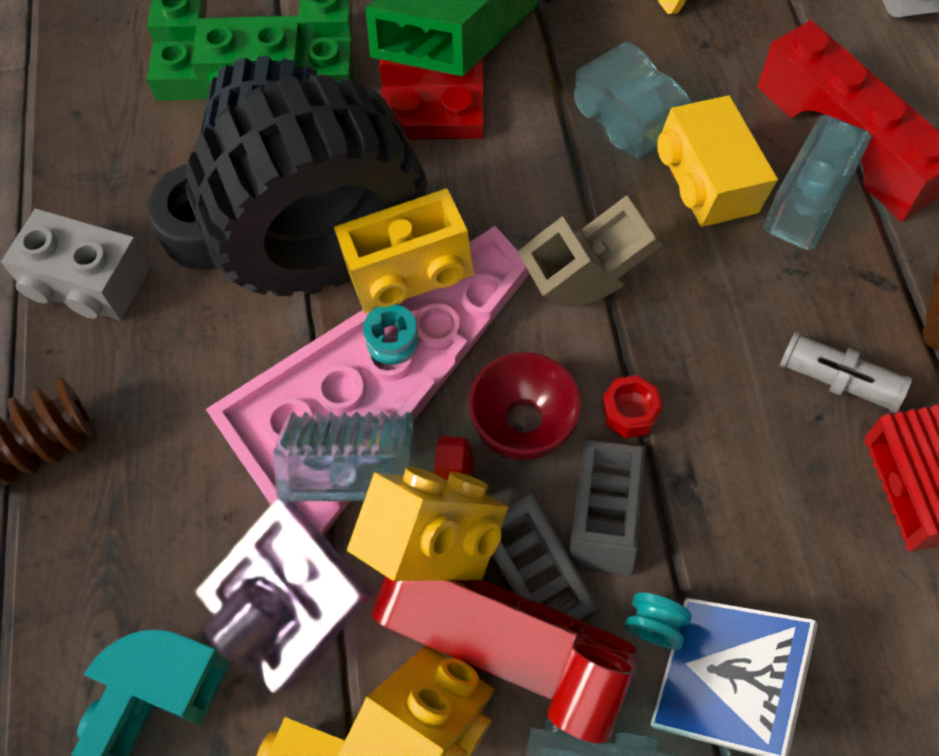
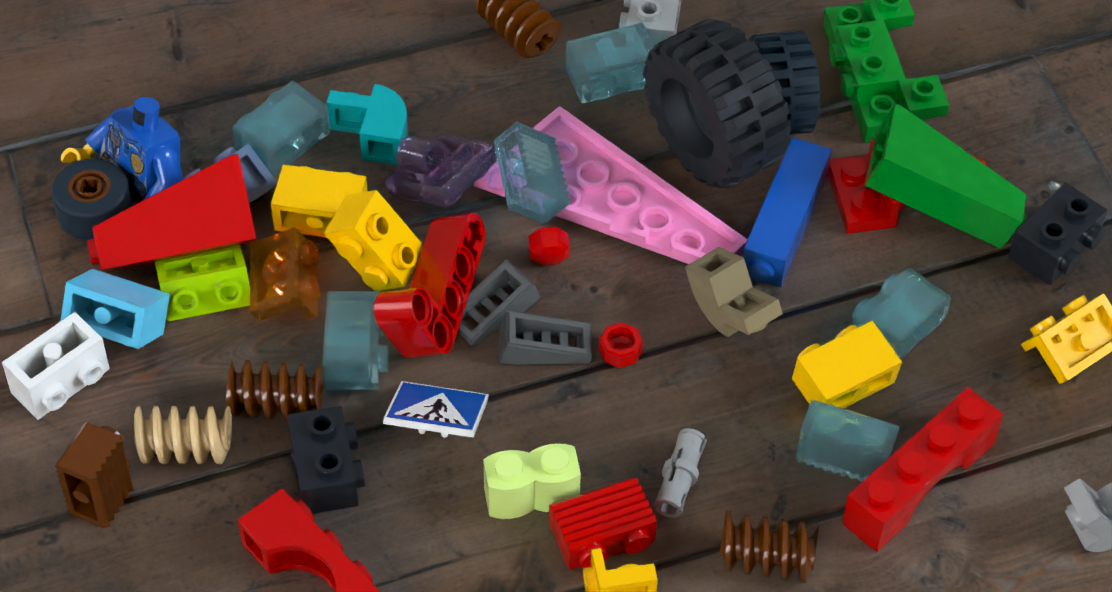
camera: 75 degrees right, 10 degrees down
yellow brick [334,188,474,314] -> none
yellow brick [347,467,509,581] -> none
teal bush [363,304,419,365] -> none
dark red piece [469,352,581,460] -> none
teal bush [624,593,692,650] -> none
none -> yellowish green brick [483,444,581,519]
none -> clear light blue brick [565,22,654,104]
none -> blue brick [743,137,832,287]

